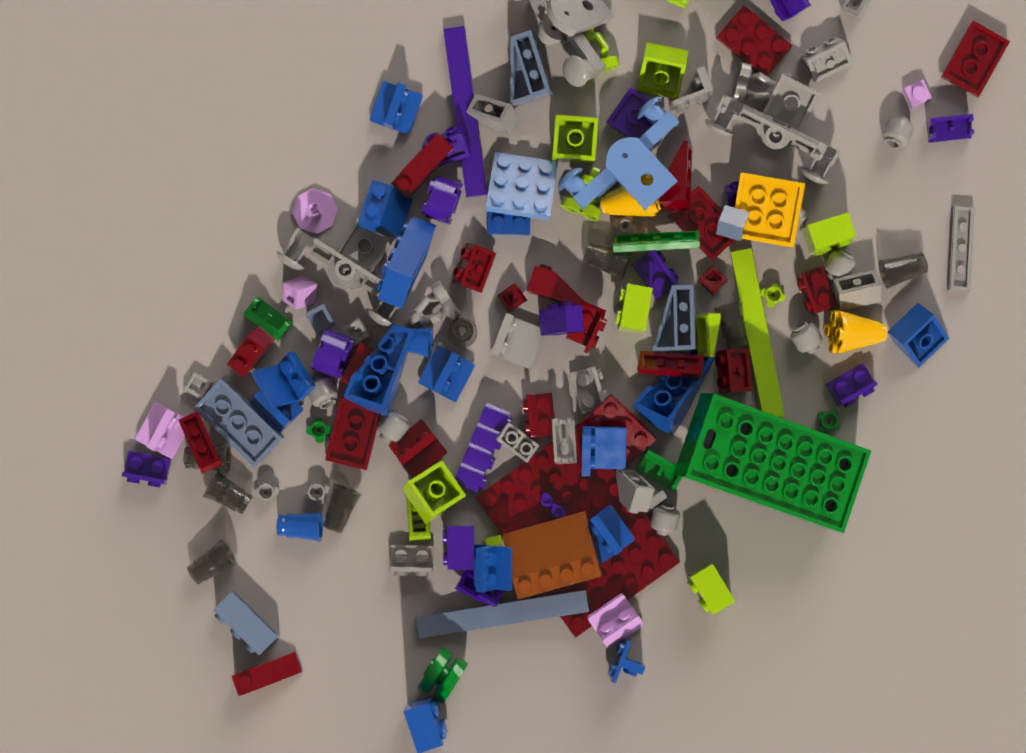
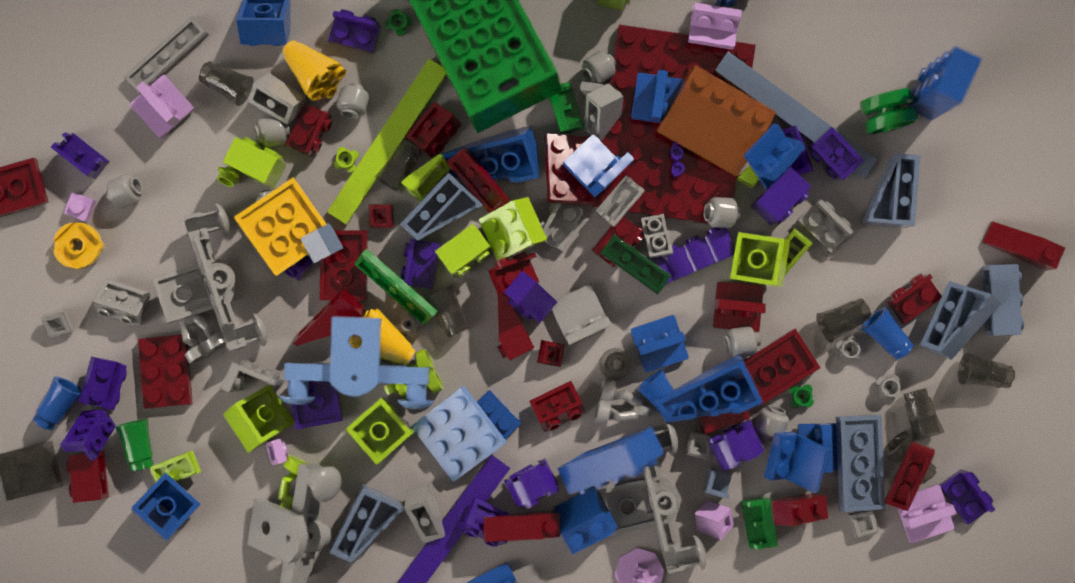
camera: 135 degrees left, 0 degrees up
none -> yellow plate [53,222,104,269]
none -> lavender bracket [130,75,194,138]
none -> lime plate [217,166,240,187]
none -> lavender plate [265,439,288,465]
none -> lime brick [479,197,547,261]
none -> dark green tile [600,234,672,295]
none -> light grey head [704,197,741,228]
none -> dark purple bracket [807,127,864,180]
none -> sand blue wedge [861,153,920,228]
none -> dark red bracket [886,273,942,324]
none -> sand blue wedge [920,281,1002,360]

